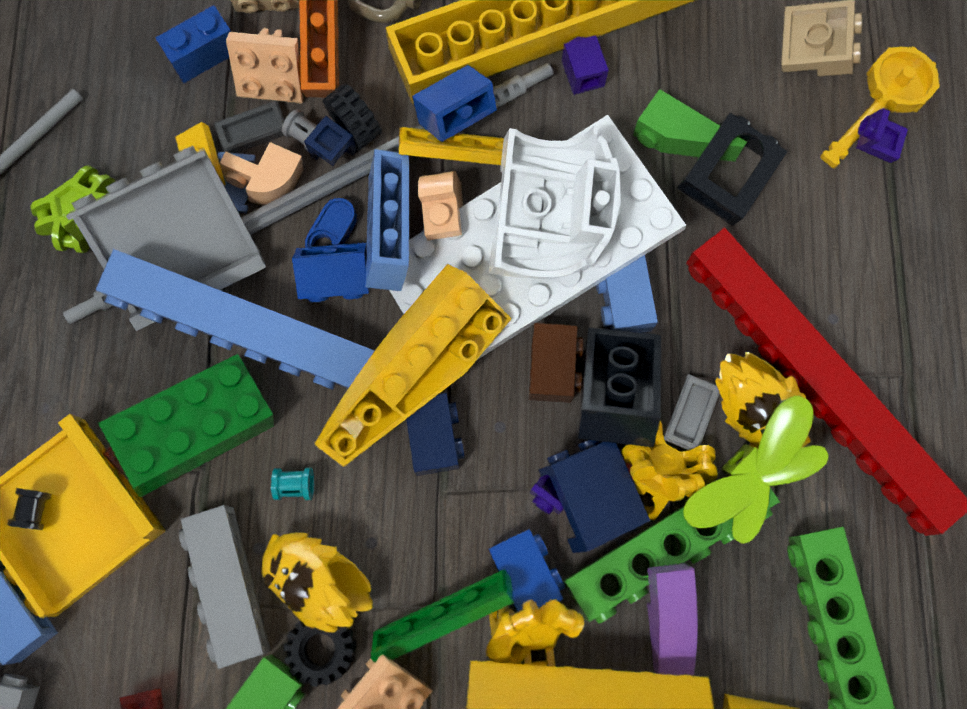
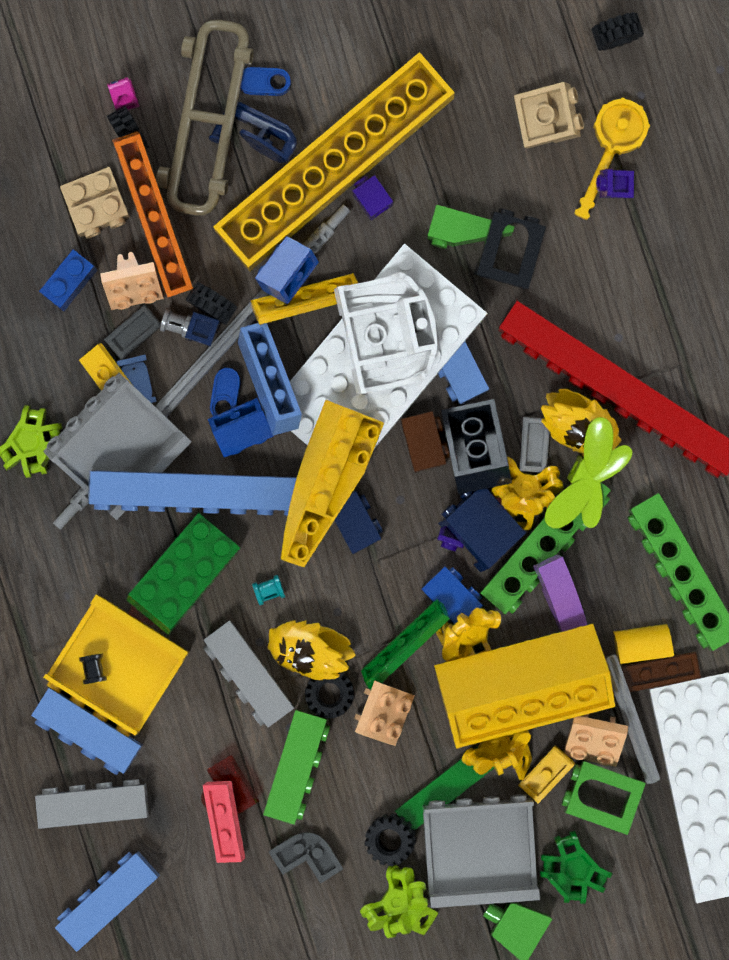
camera: 15 degrees left, 10 degrees up
light nougat brick [220,142,303,205] -> none
light nougat brick [418,171,463,241] -> none

